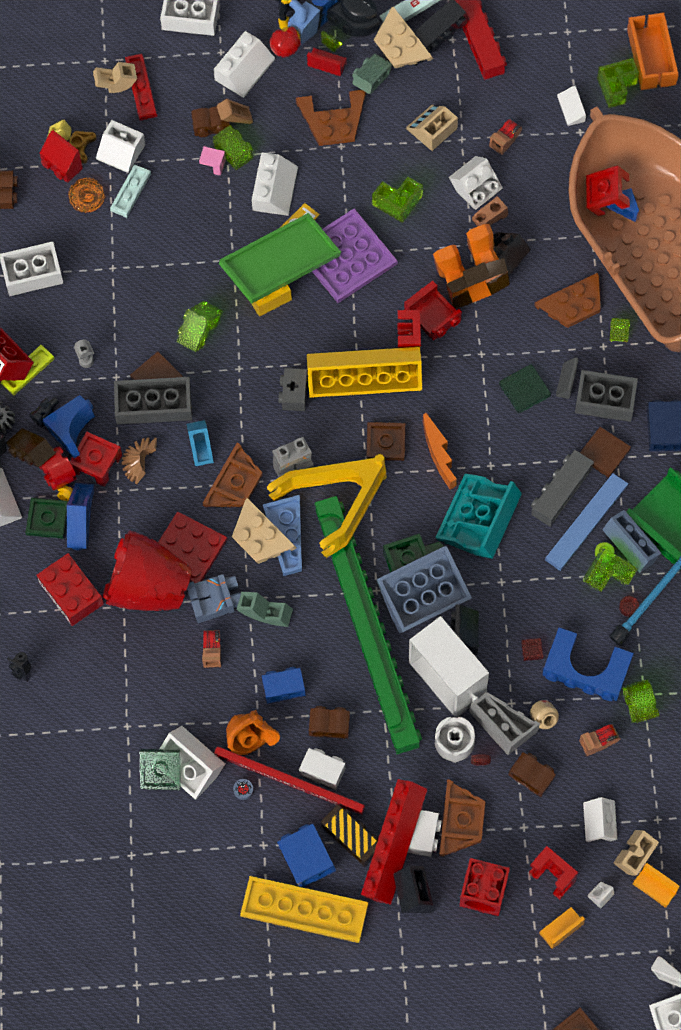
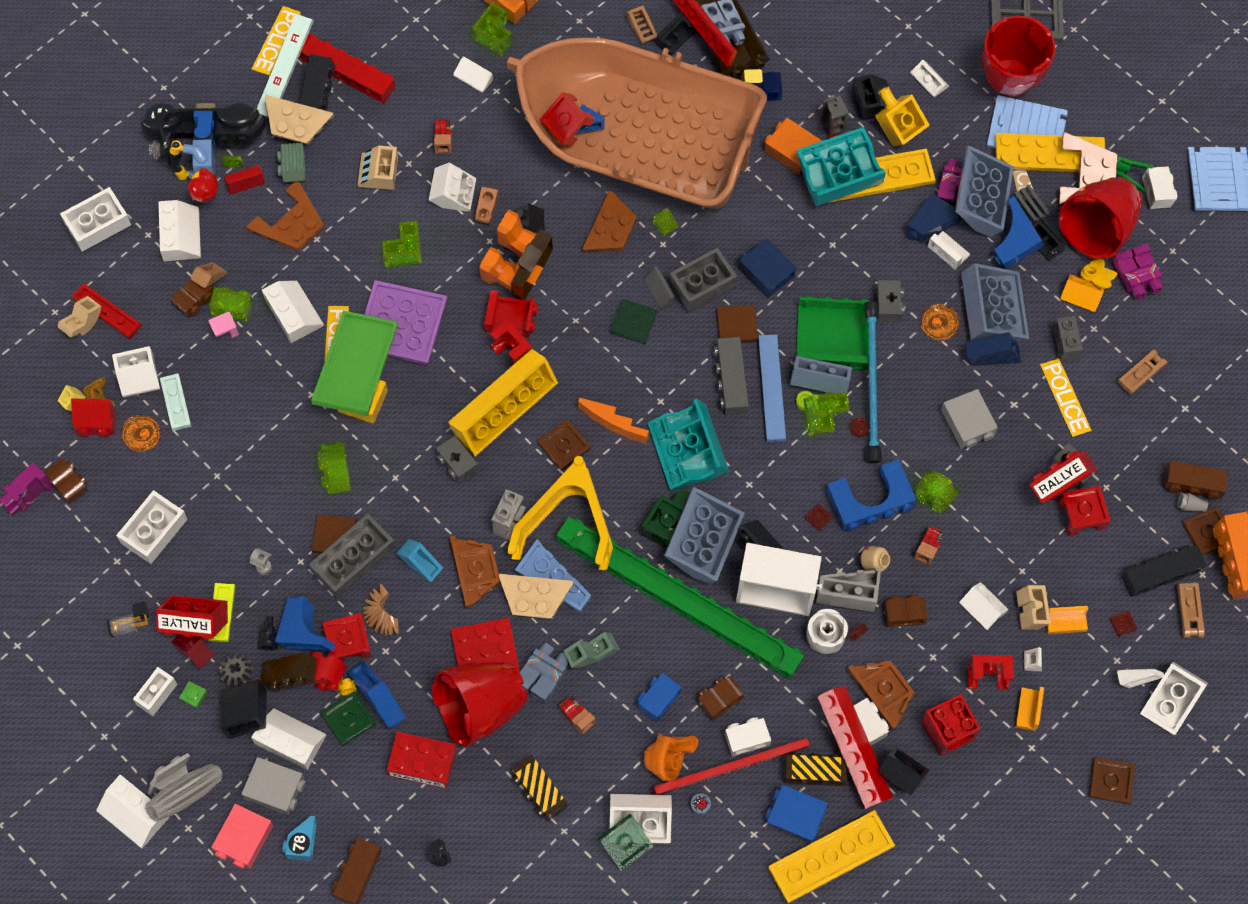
camera: 45 degrees left, 0 degrees up
none -> brick [511,755,567,822]

